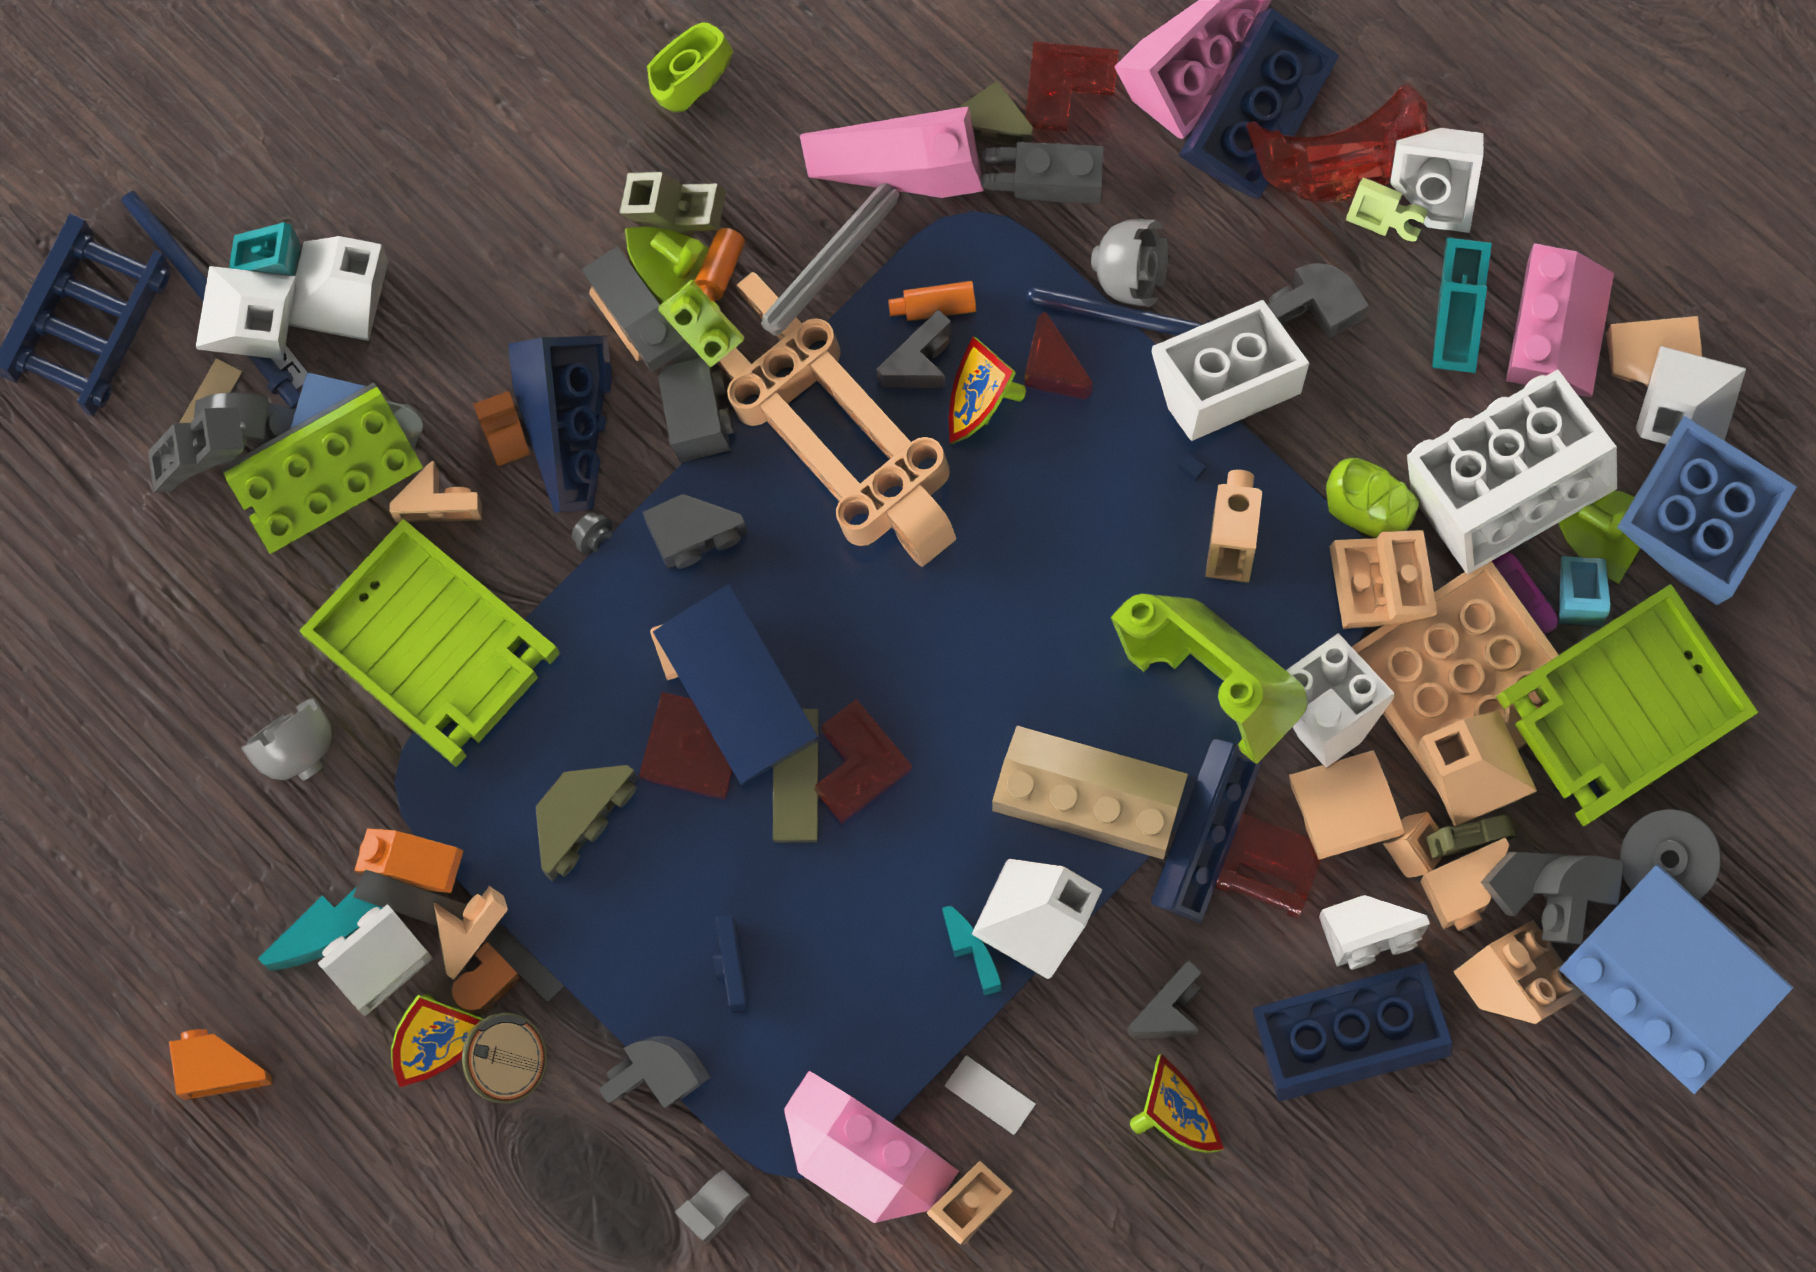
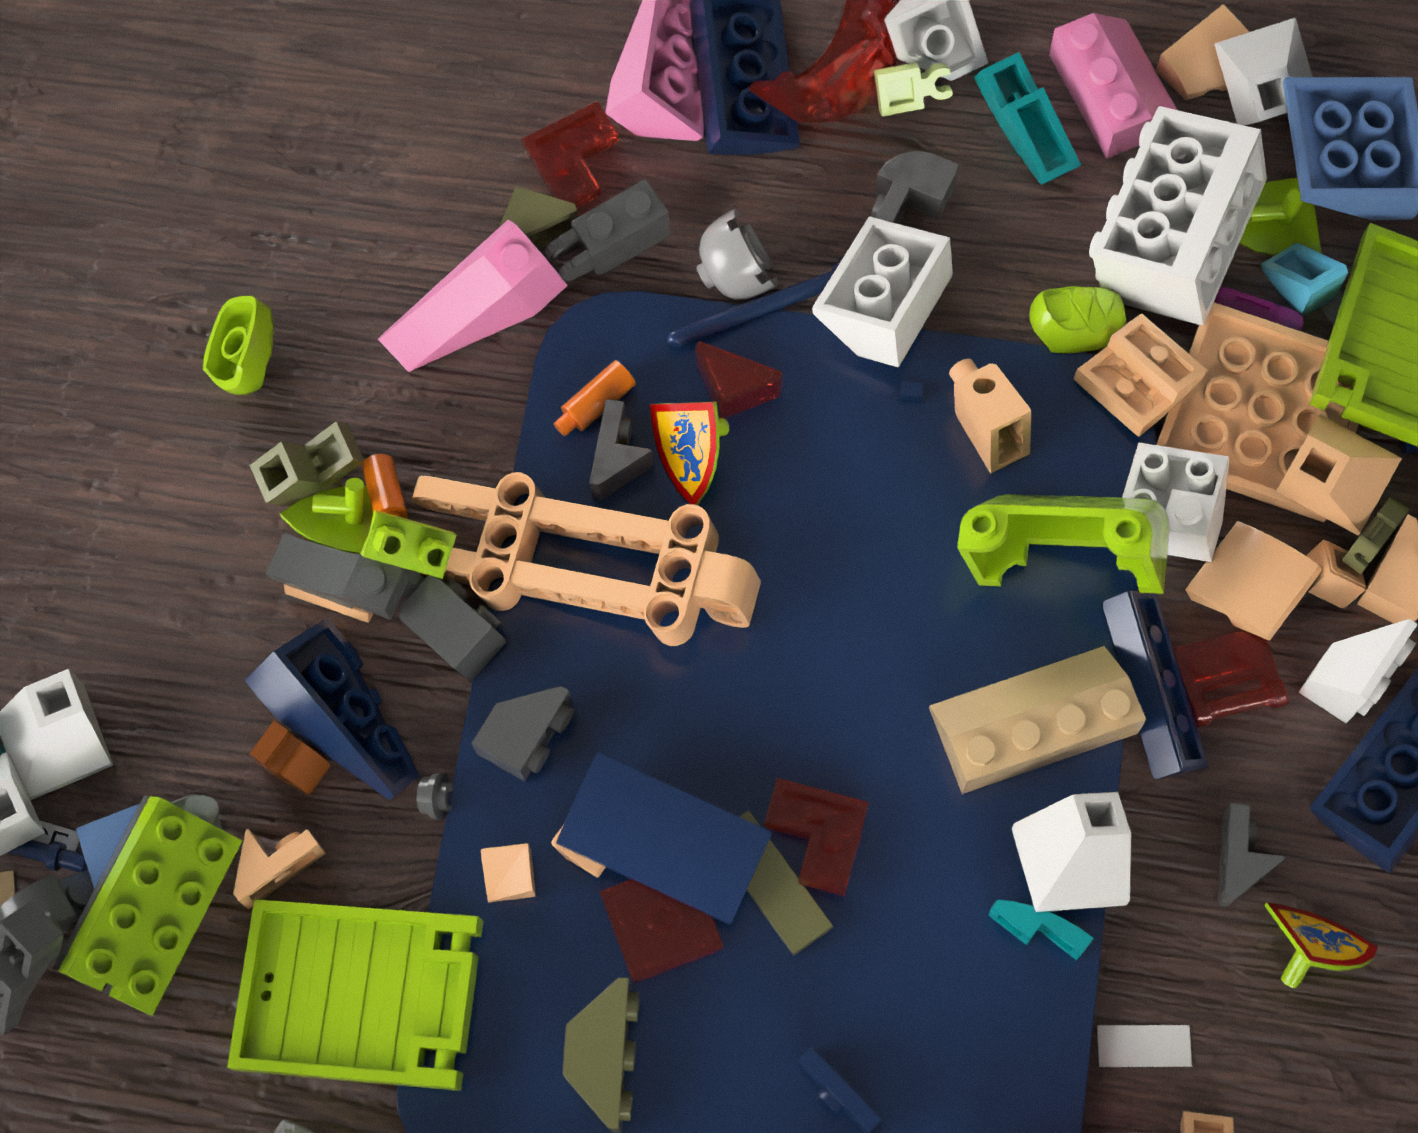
camera: 35 degrees left, 5 degrees down
light grey axle [761,183,899,336] -> none
none -> light nougat slope [481,843,536,903]

